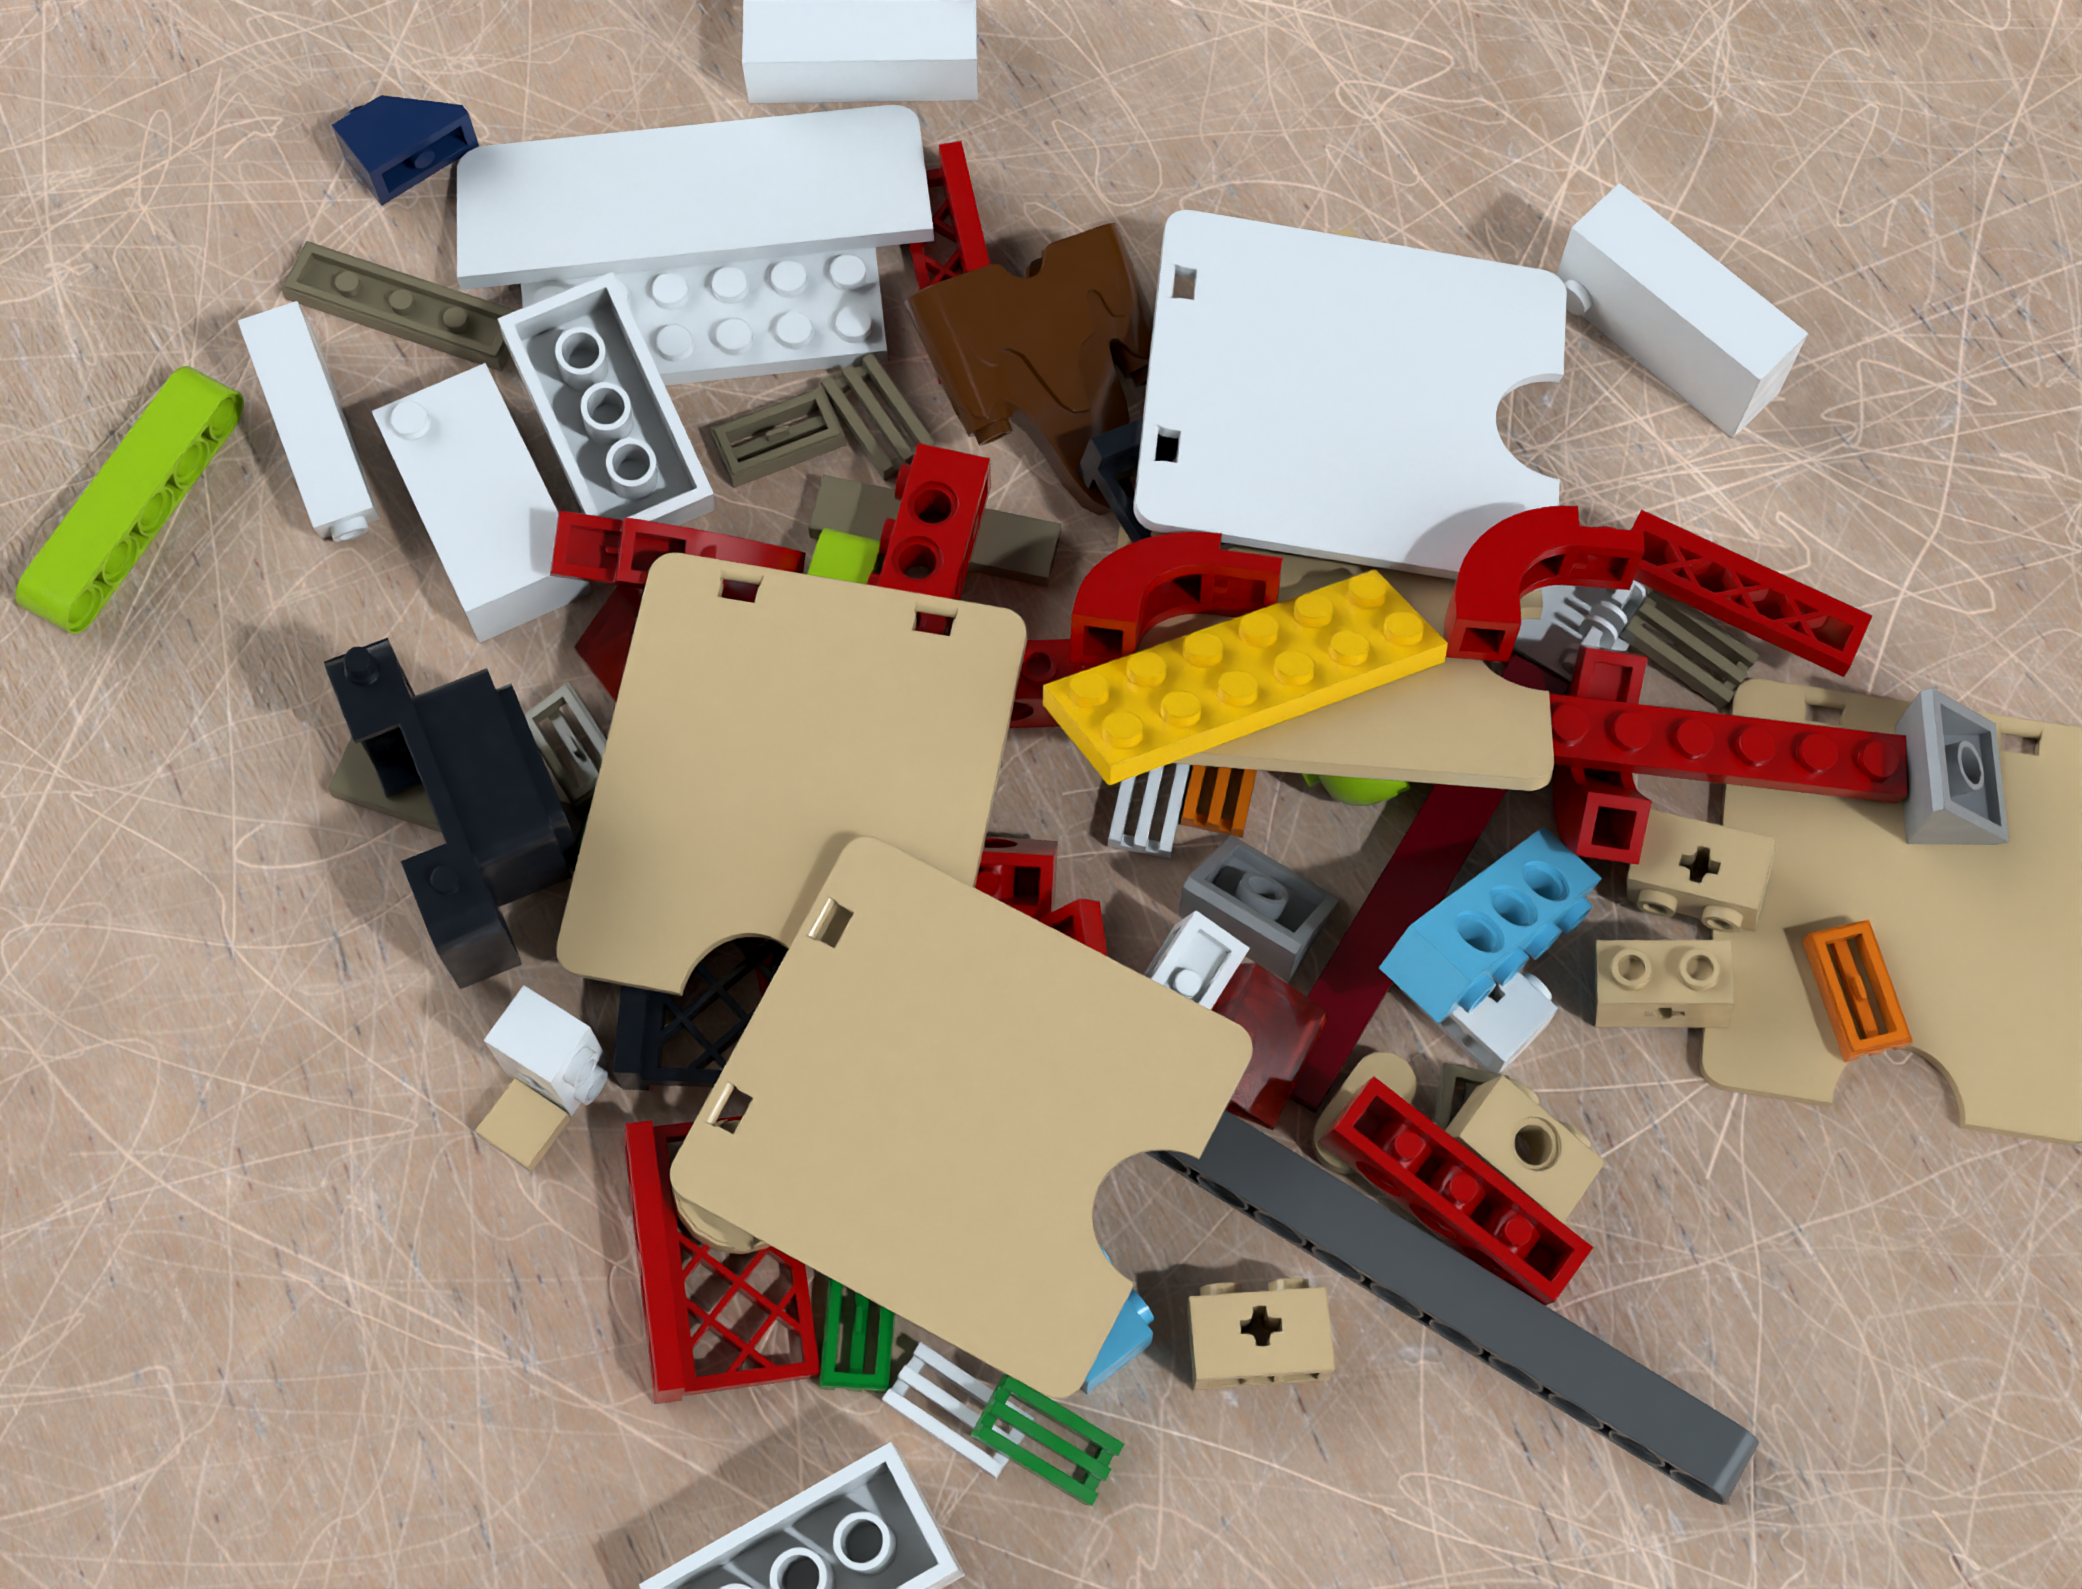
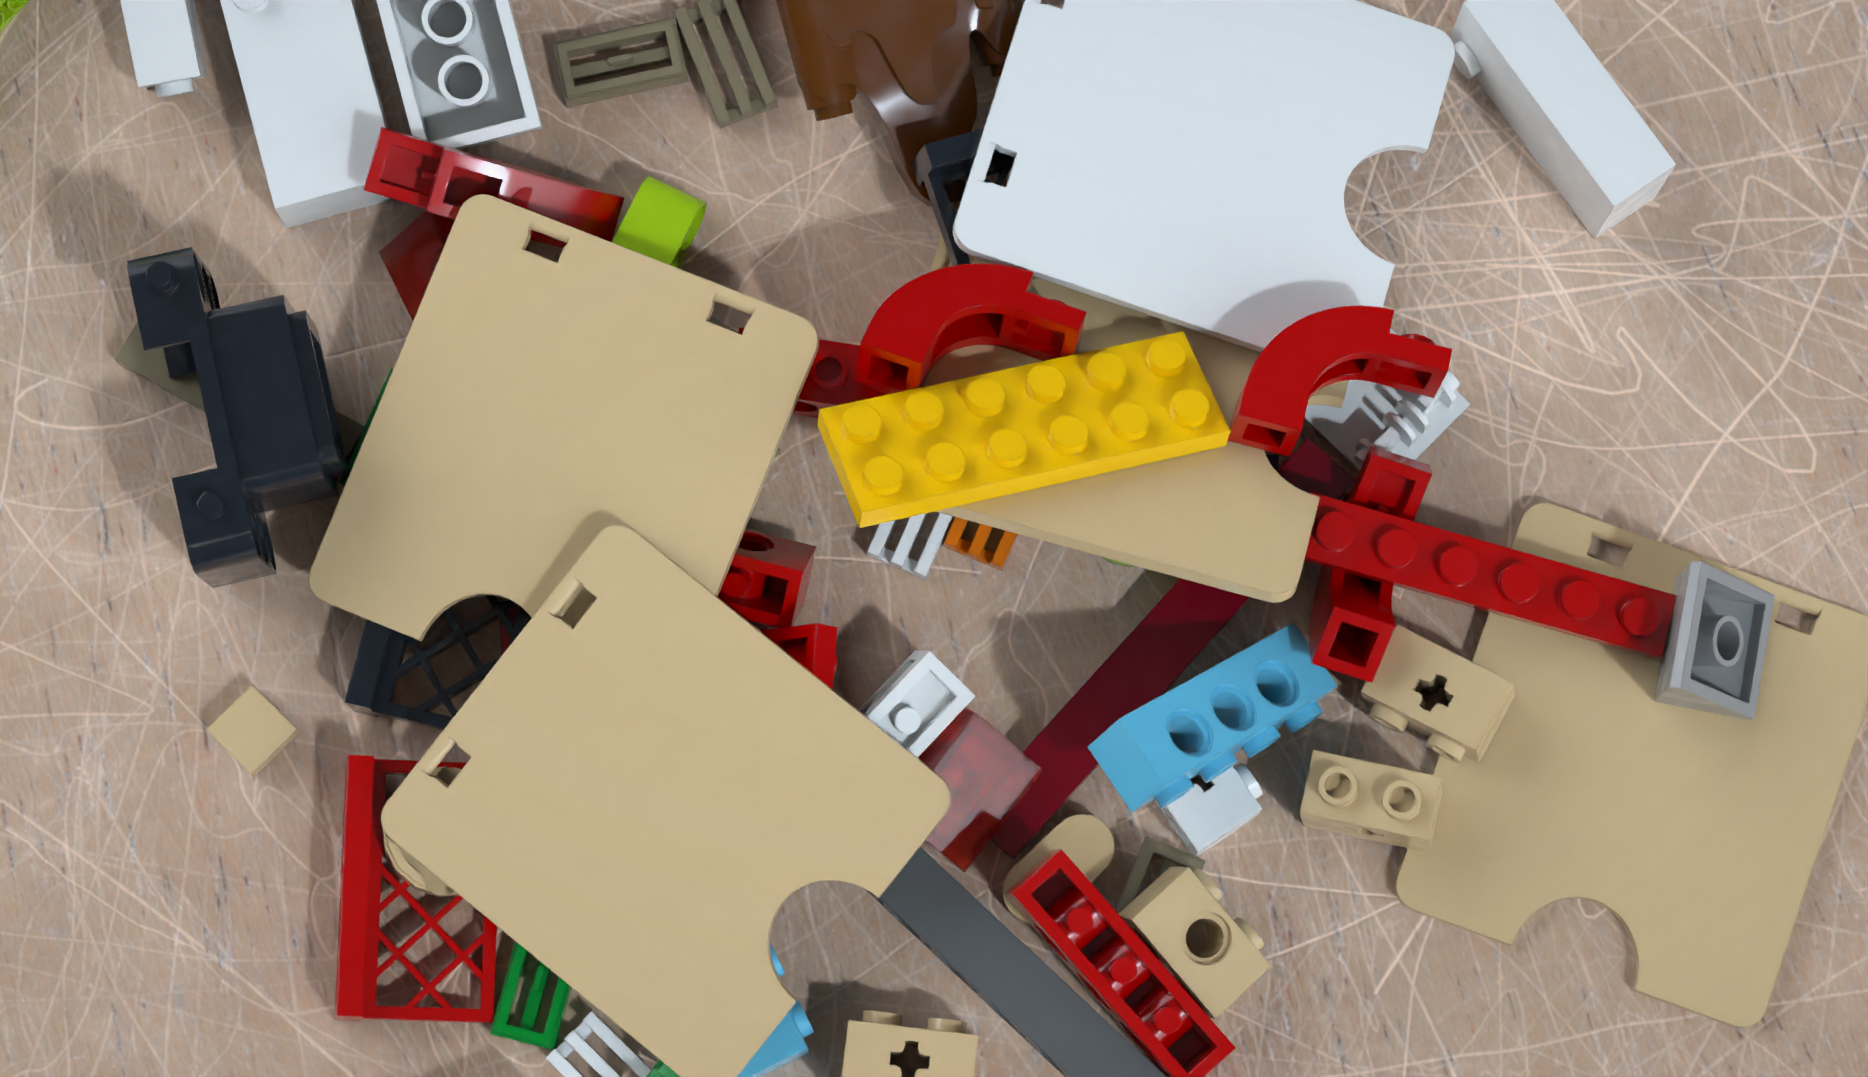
camera: 10 degrees right, 10 degrees up
white brick [484,985,609,1117] -> none
dark tan tile [524,682,608,816] -> none
dark tan tile [808,475,1061,587] -> none
red brick [867,443,991,636] -> none
light grey slope [1179,835,1341,983] -> none
dark tan tile [1619,588,1760,708] -> none
red fence [1631,509,1873,677] -> none
orange tile [1802,919,1913,1062] -> none

